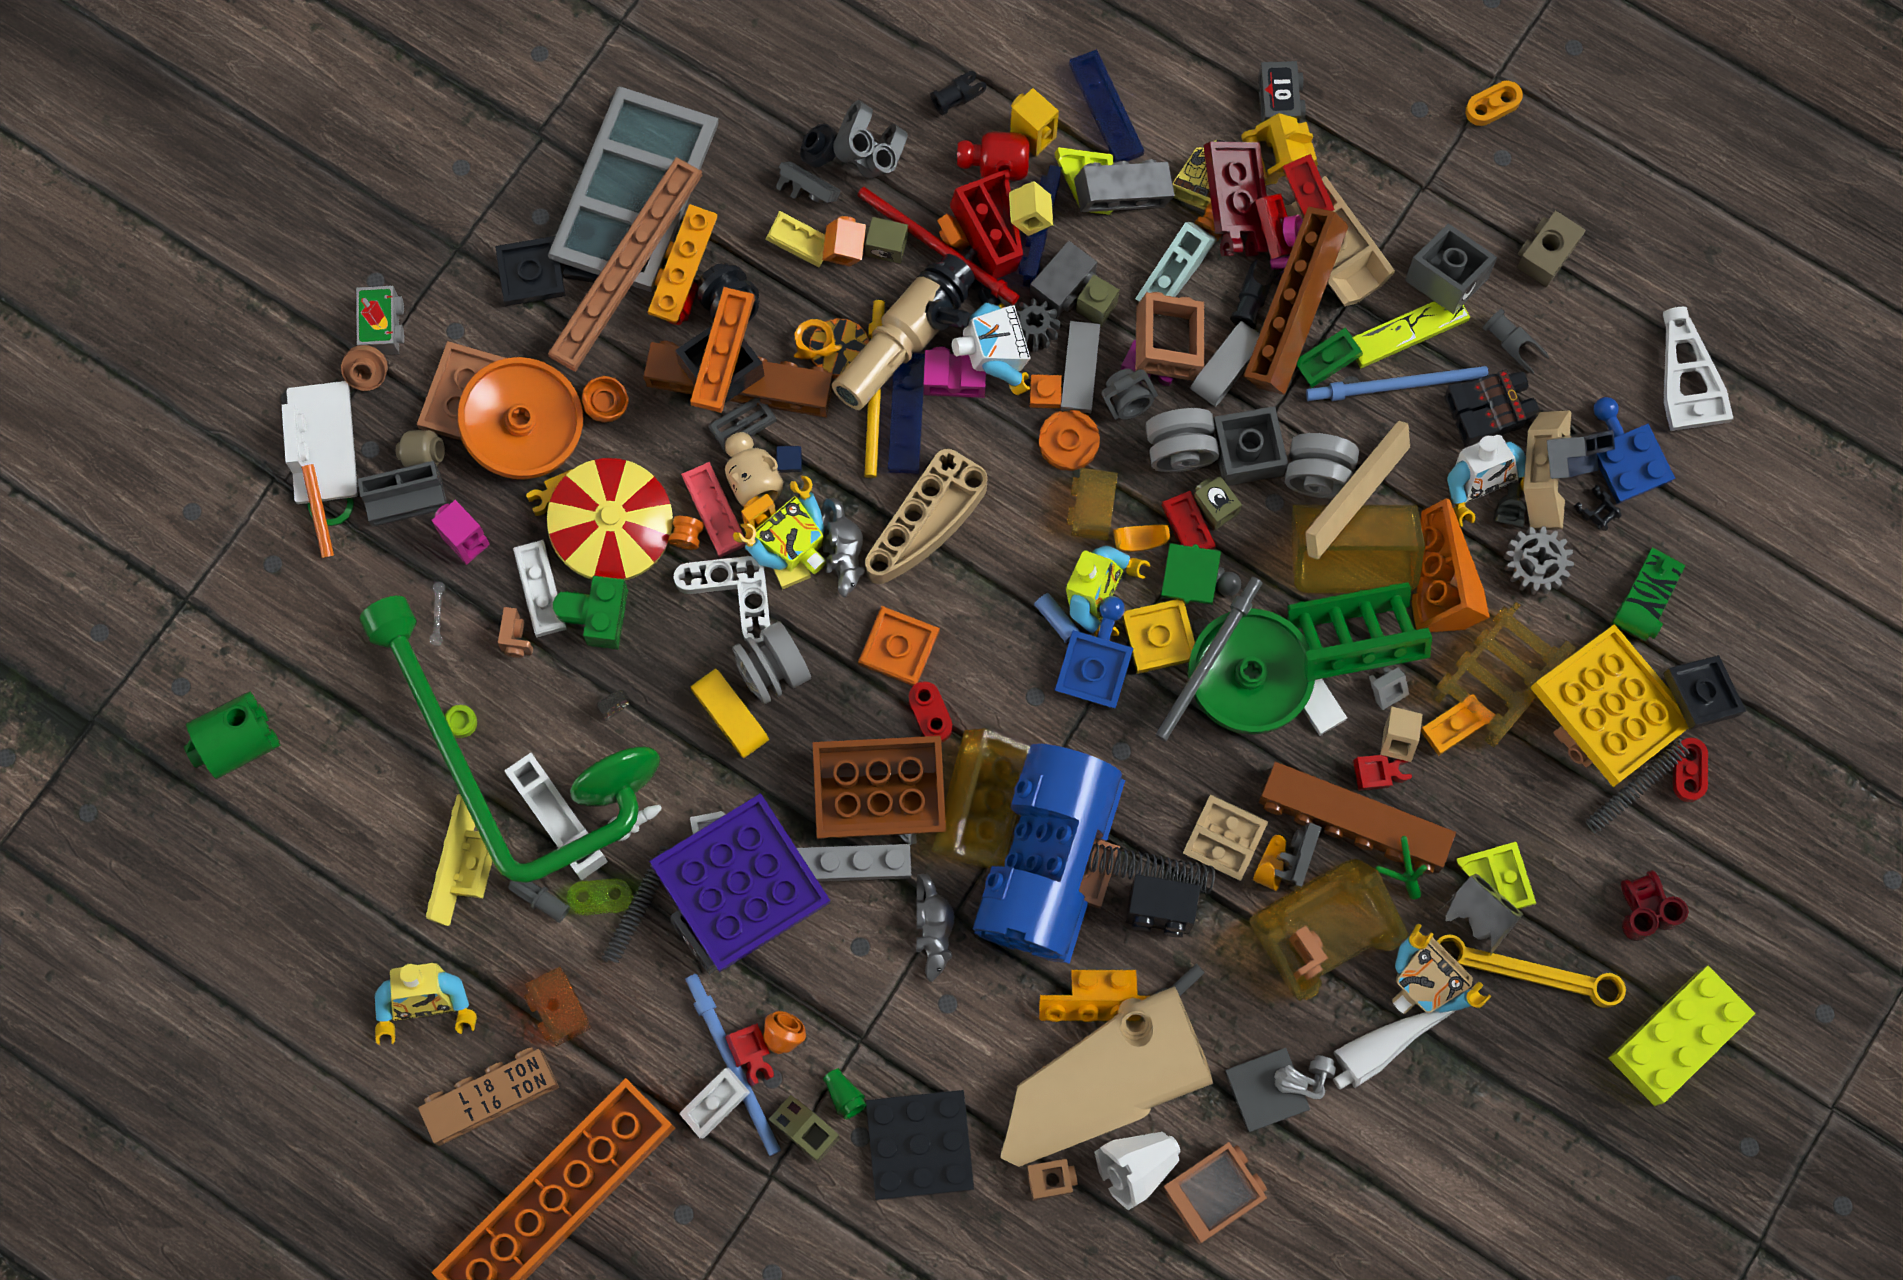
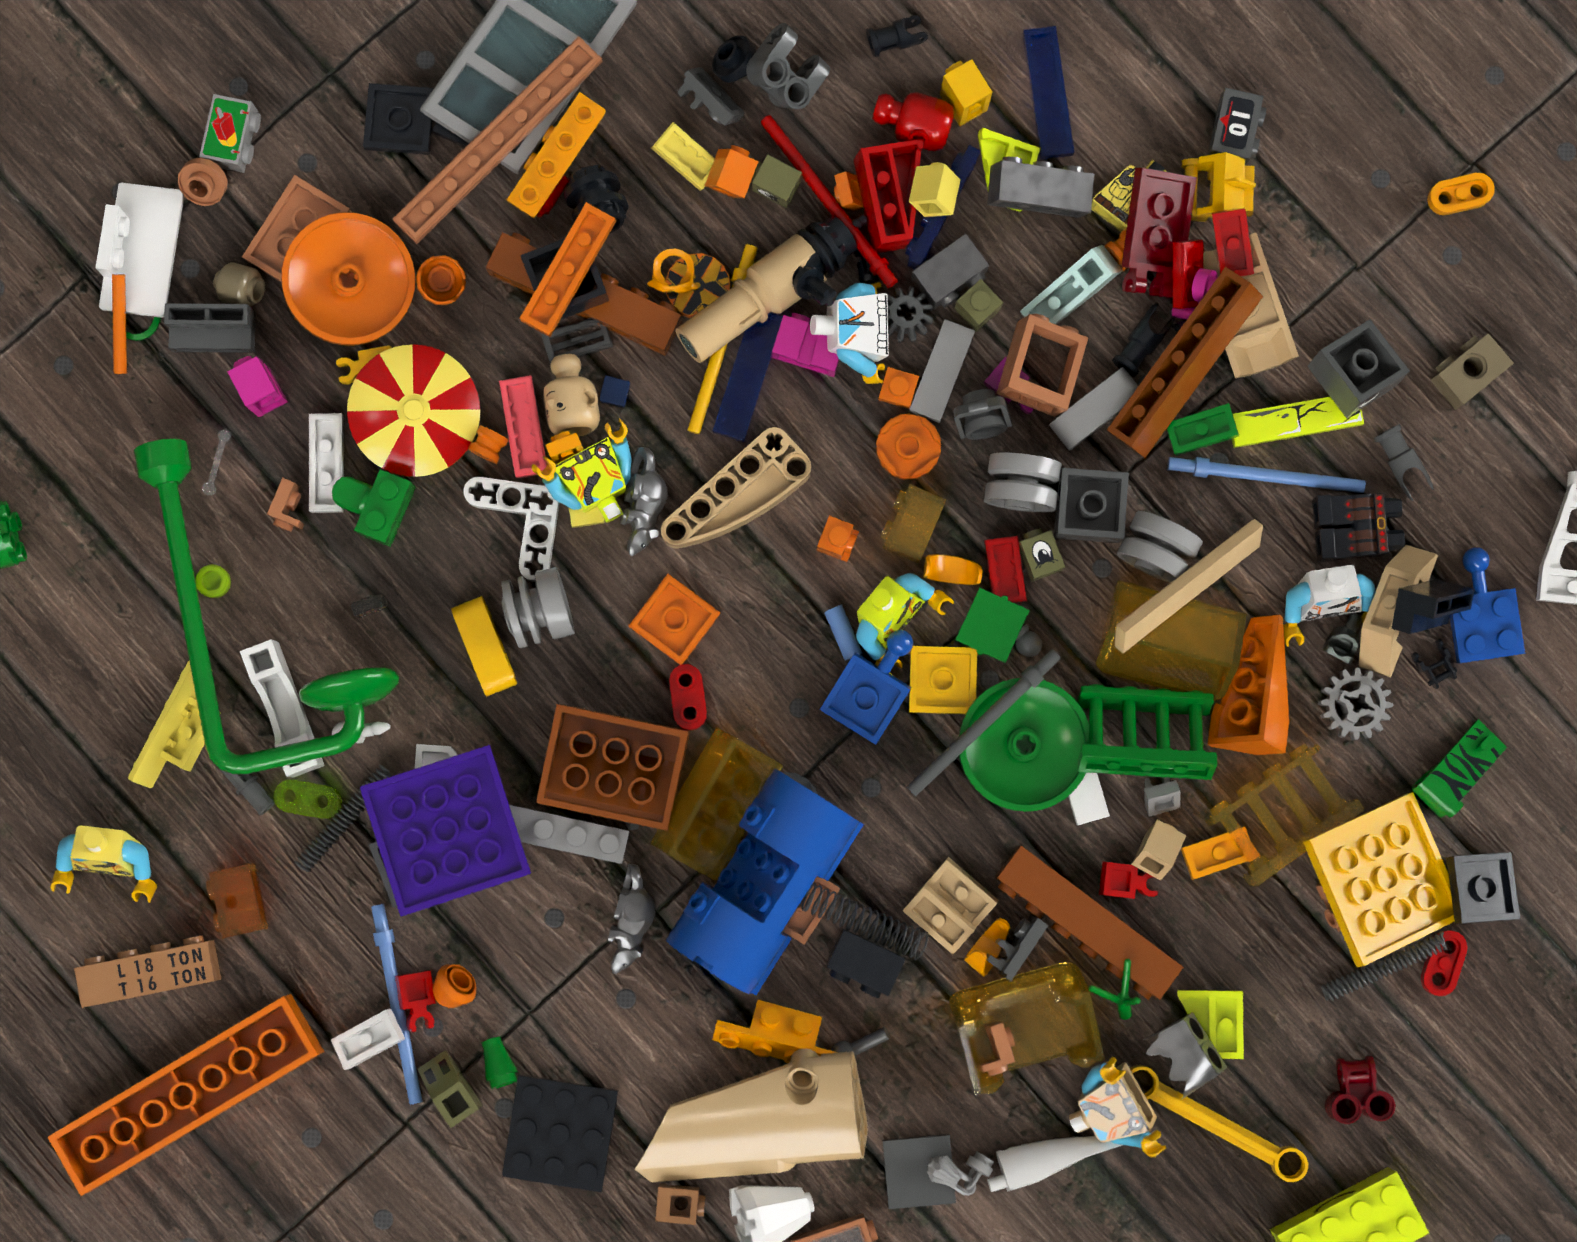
camera: 15 degrees right, 10 degrees up
none -> orange brick [817,515,859,562]

